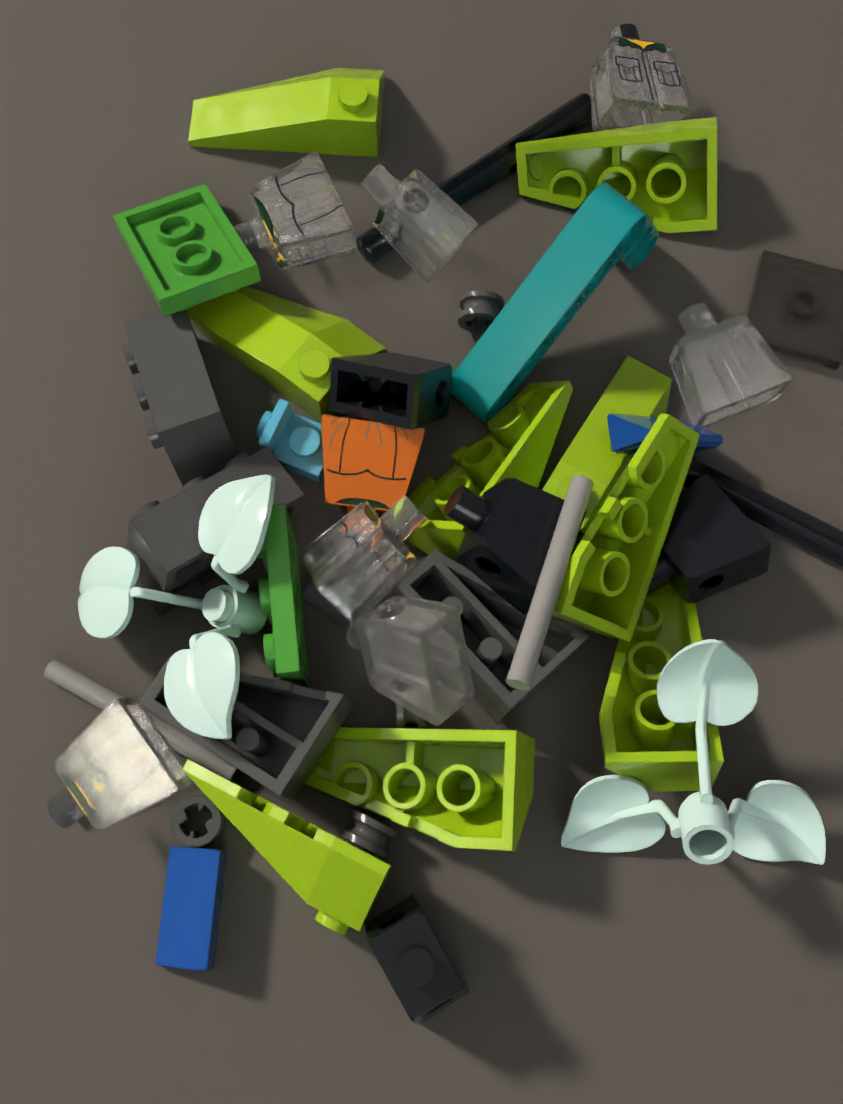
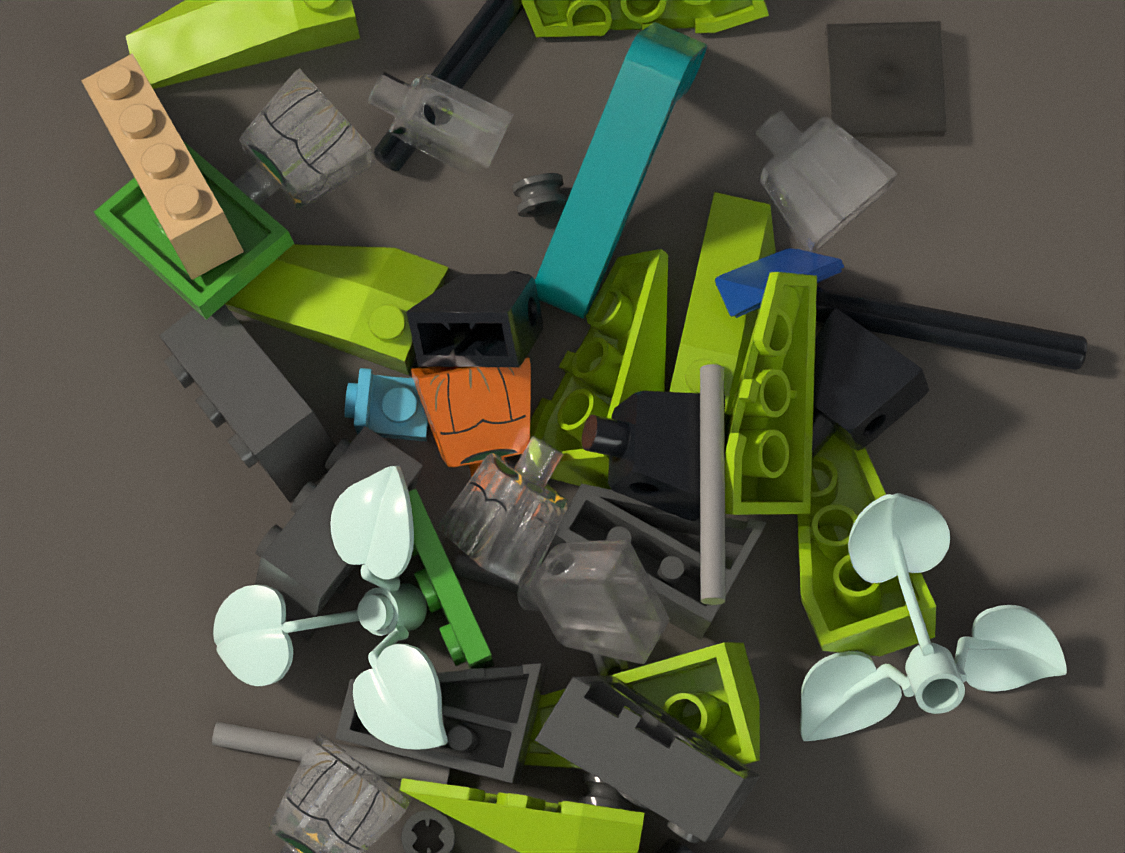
camera: 20 degrees left, 5 degrees up
none -> tan brick [81,53,244,280]
none -> dark grey wedge [535,676,760,843]

